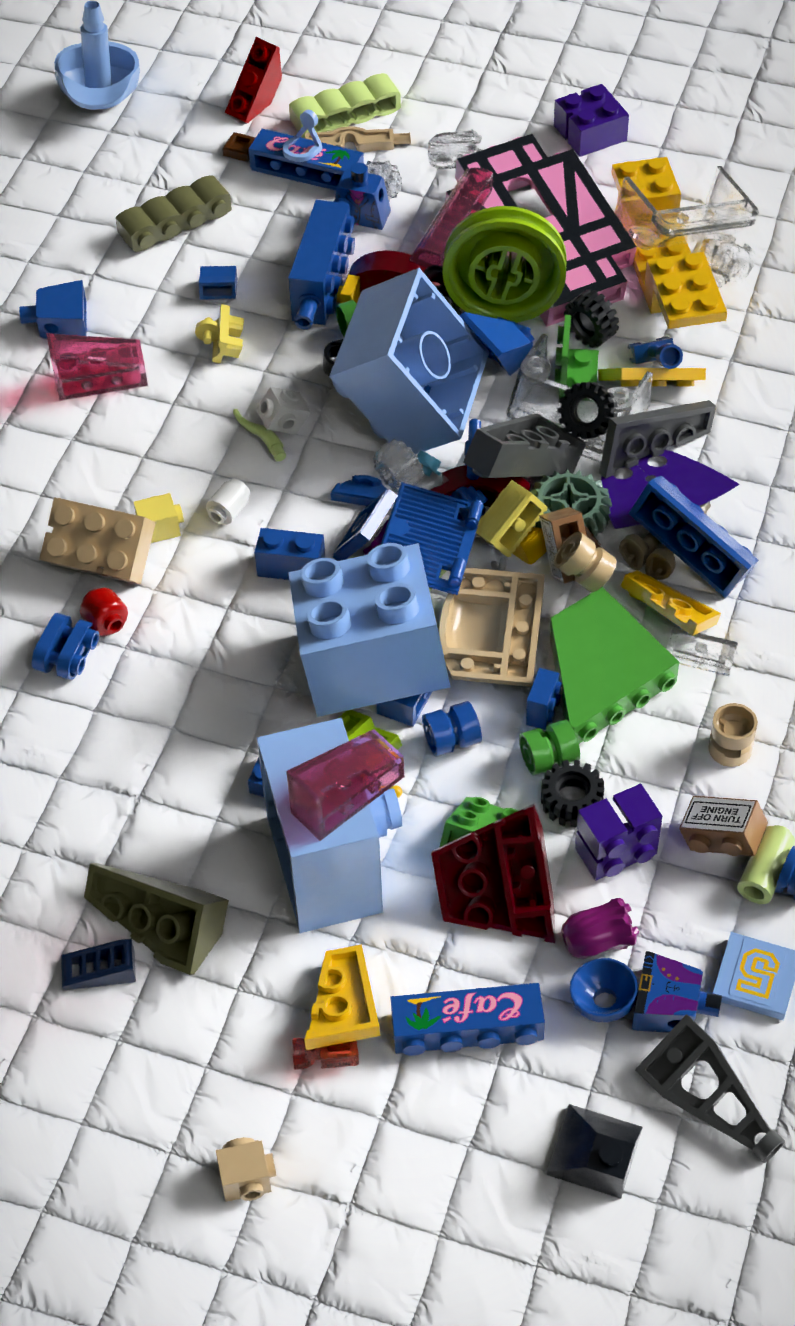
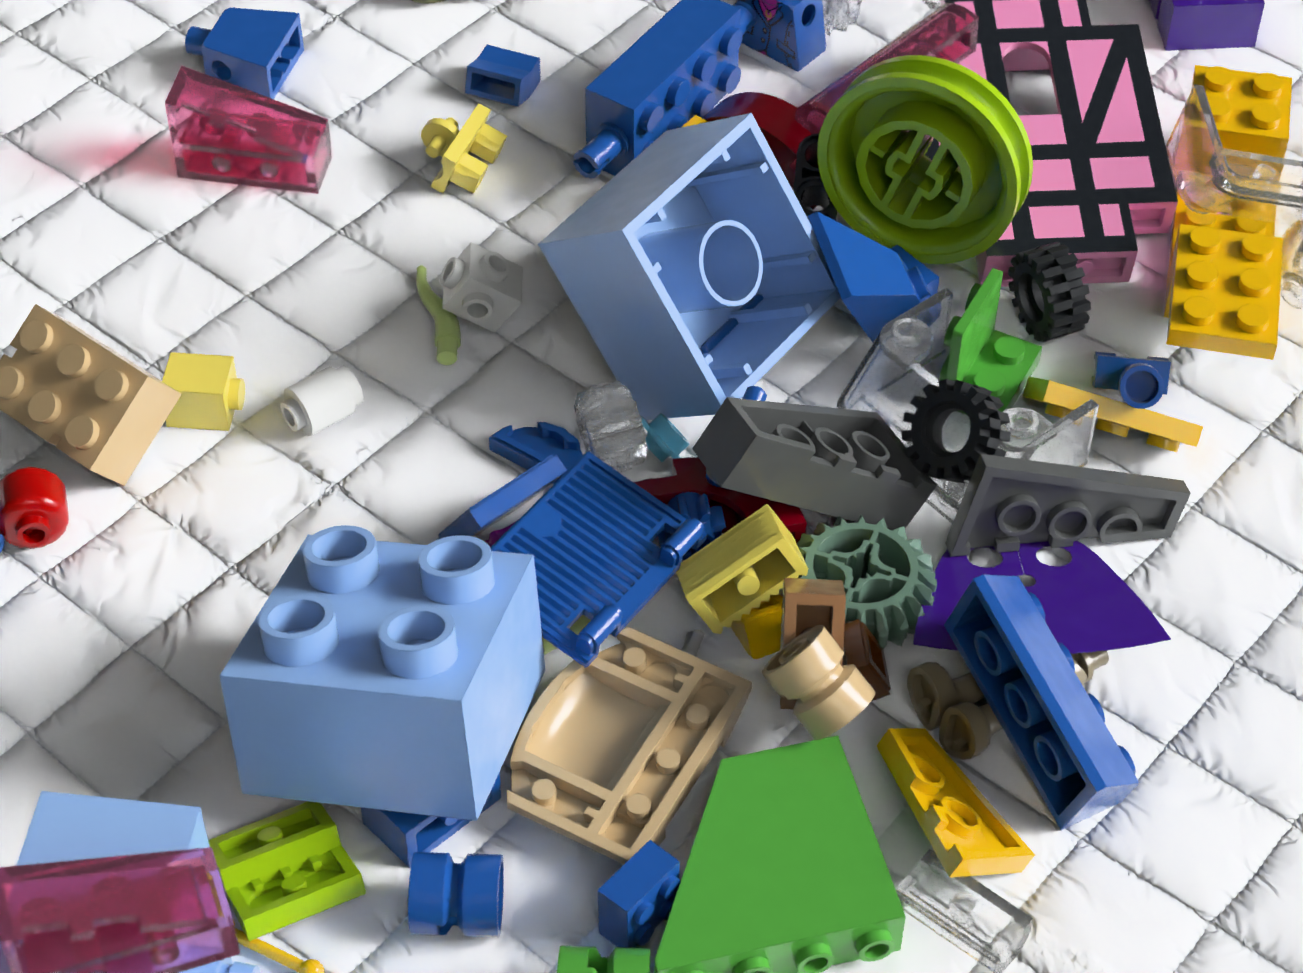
camera: 20 degrees right, 5 degrees down
blue brick [254,528,326,580] -> none

